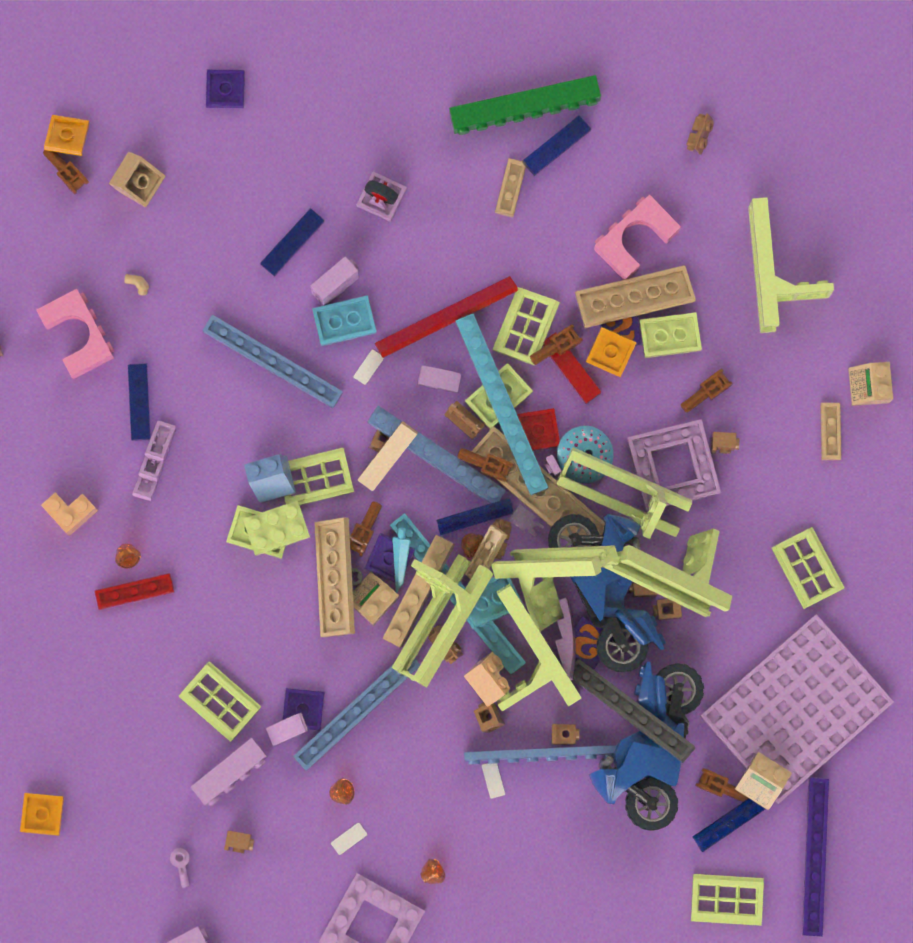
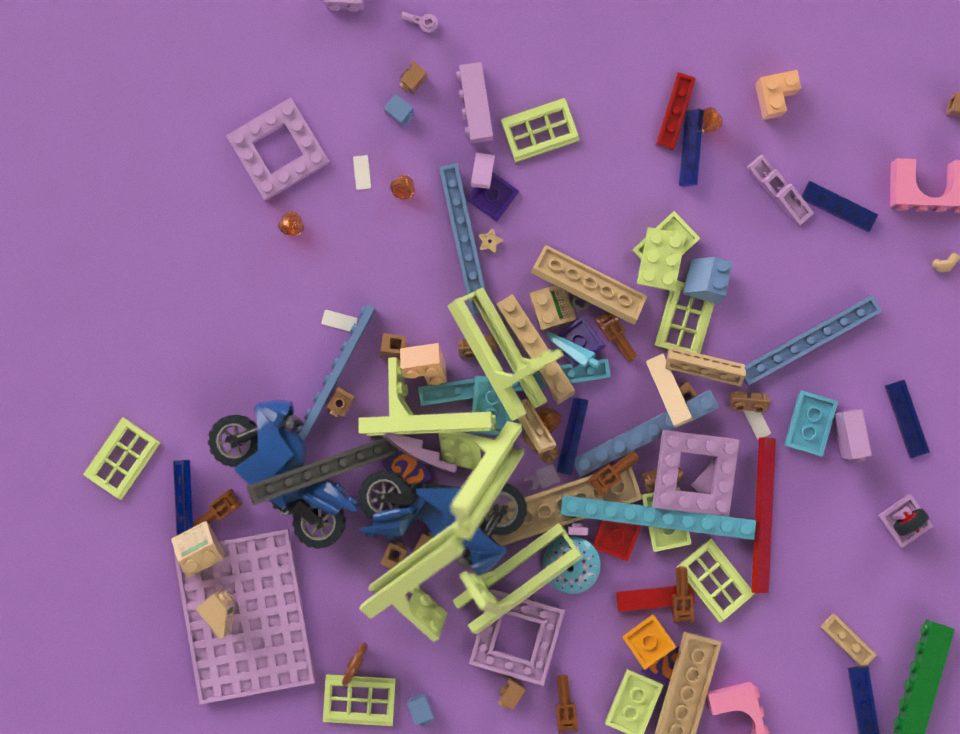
camera: 125 degrees right, 5 degrees up
dark purple plate [802,778,829,937] -> none
none -> tan slope [196,589,234,640]
none -> dark orange plate [342,642,368,686]
none -> medium blue brick [384,94,414,127]
none -> medium blue brick [407,692,434,726]
none -> tan plate [479,229,503,253]
none -> lavender plate [652,430,739,517]
none -> tan fence [665,346,746,387]
none -> clear blue tile [679,109,704,187]
none -> medium nougat hinge [728,391,771,413]

